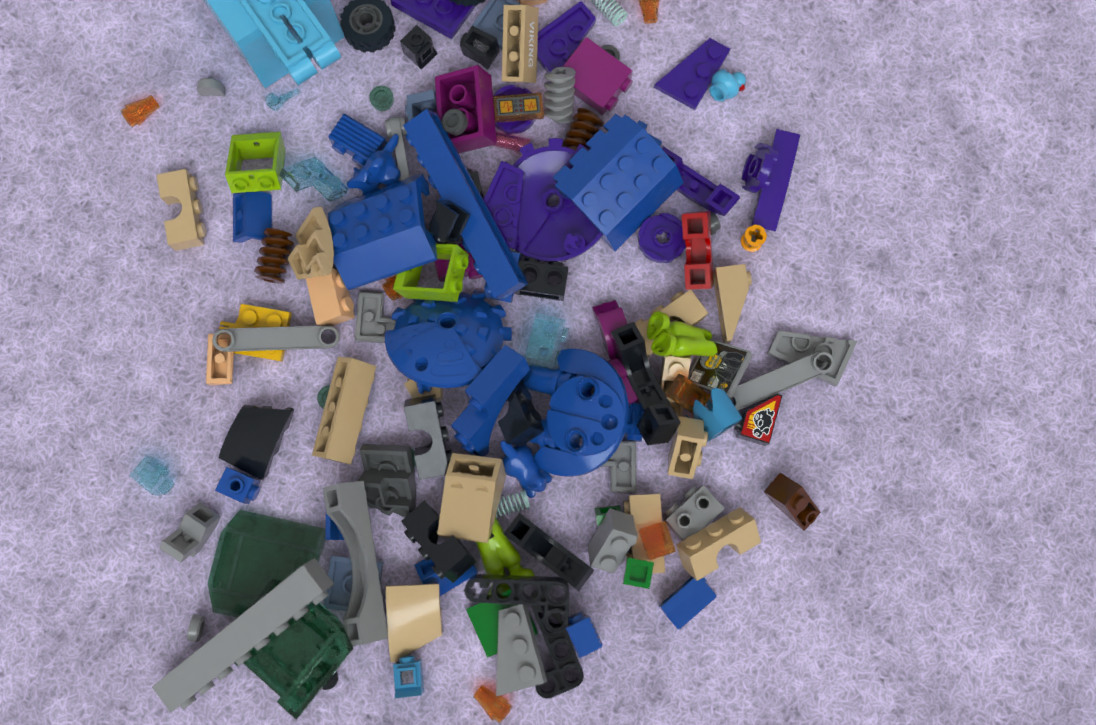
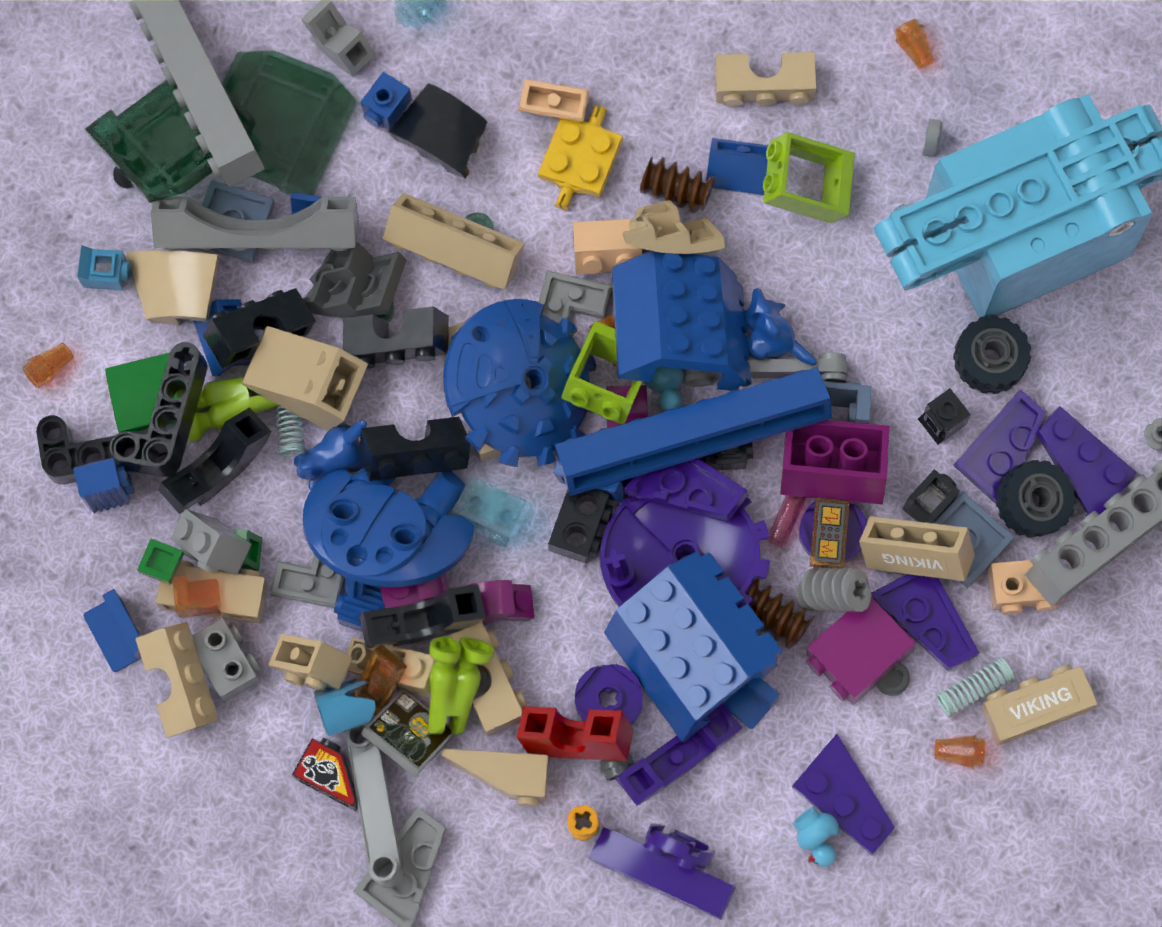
camera: 105 degrees right, 5 degrees down
light grey tile [187,614,205,642] -> none
light grey piece [212,326,340,352] -> none
clear light blue plate [279,157,349,202] -> none
blue brick [328,114,387,167] -> none
clear green tile [369,86,394,111] -> none
black window [428,200,470,243] -> none
dark grey tile [442,109,468,135] -> none
blue arch [451,344,530,457] -> none
light grey wing [496,605,548,696] -> none
black brick [636,403,681,446] -> none
reddish brown slope [764,473,821,531] -> none

